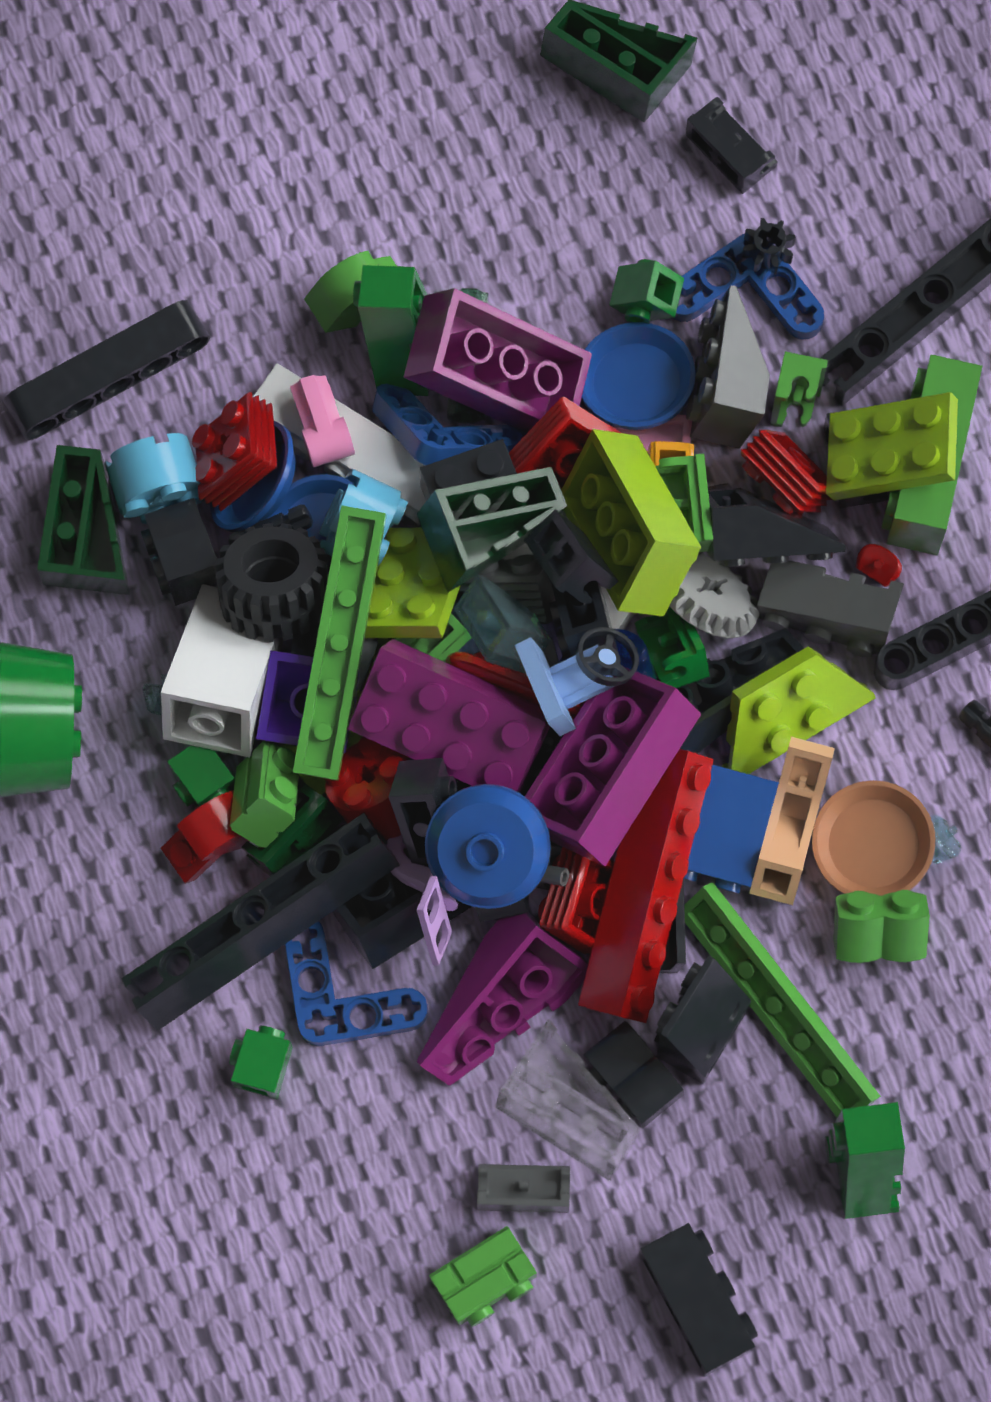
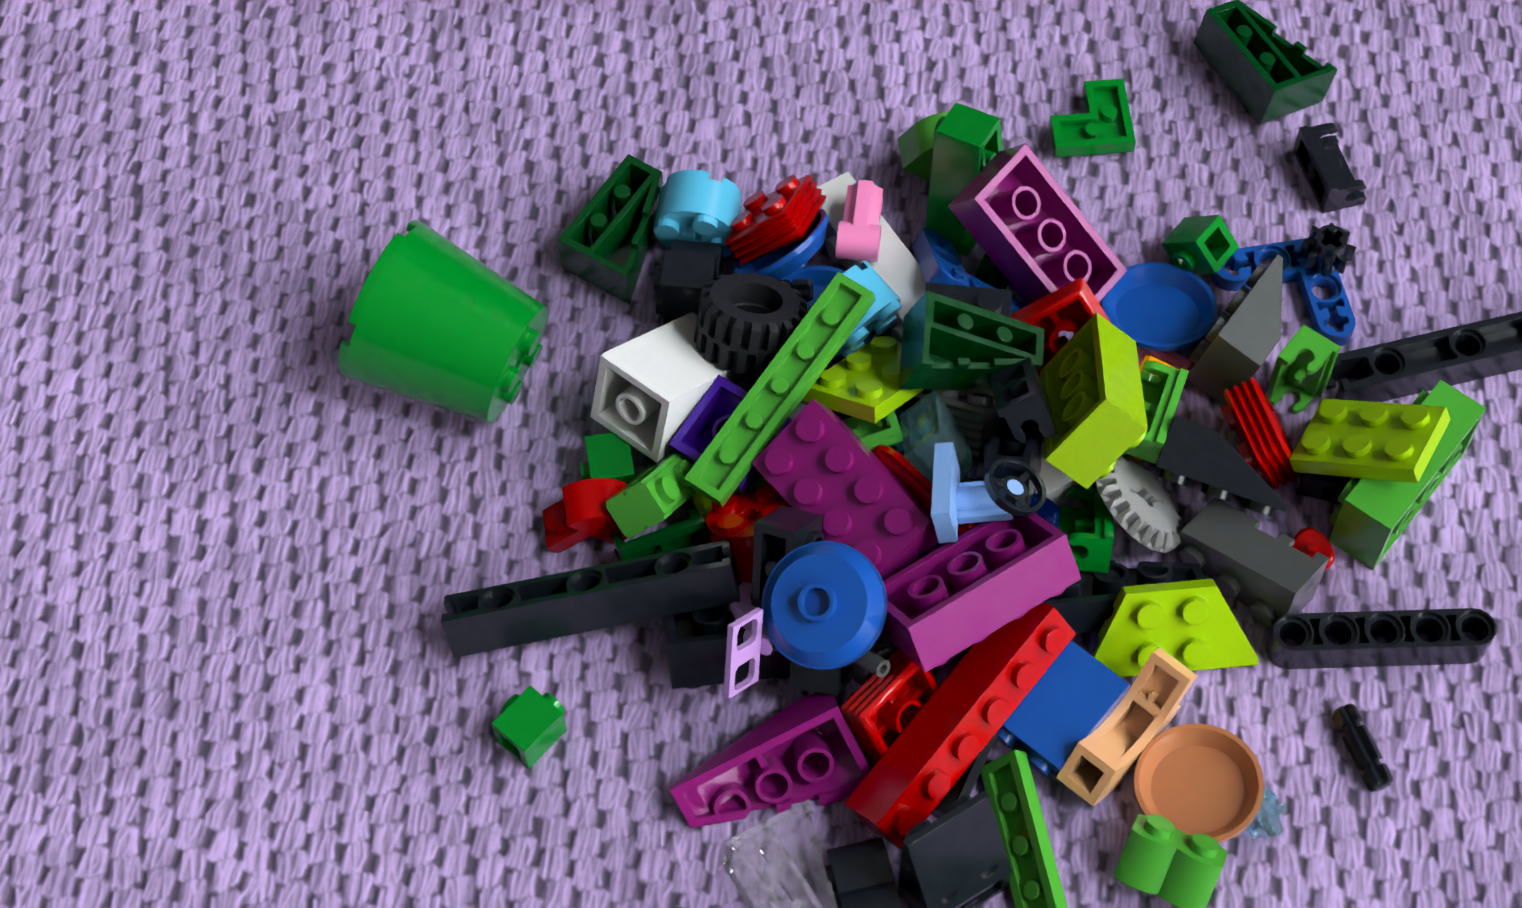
camera: 25 degrees right, 15 degrees down
black beam [4,300,210,440] -> none
blue beam [285,921,428,1046] -> none
none -> green plate [1049,79,1136,158]

